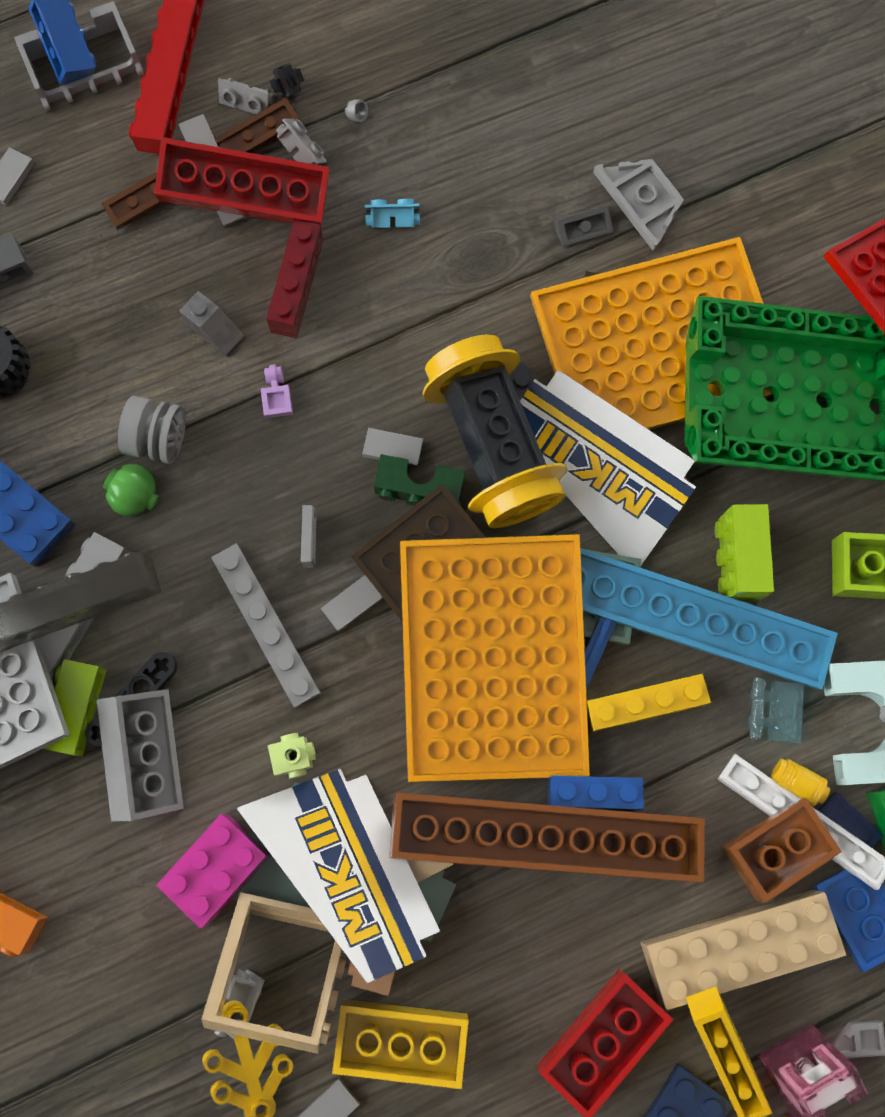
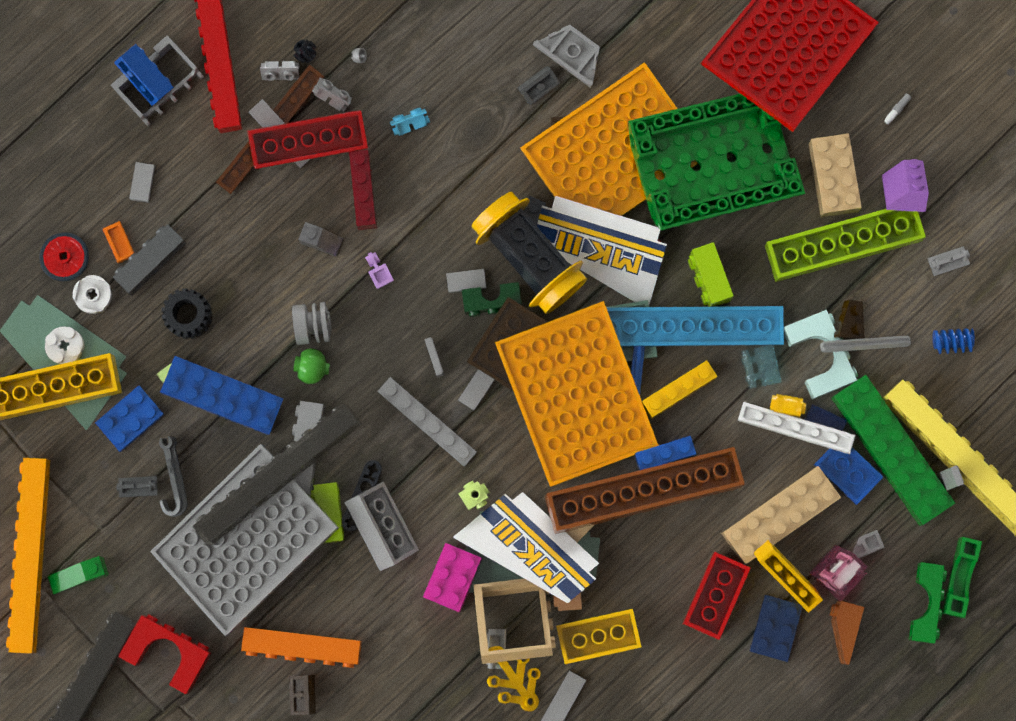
camera: 10 degrees left, 5 degrees up
dark orange slope [721,798,842,903] -> none

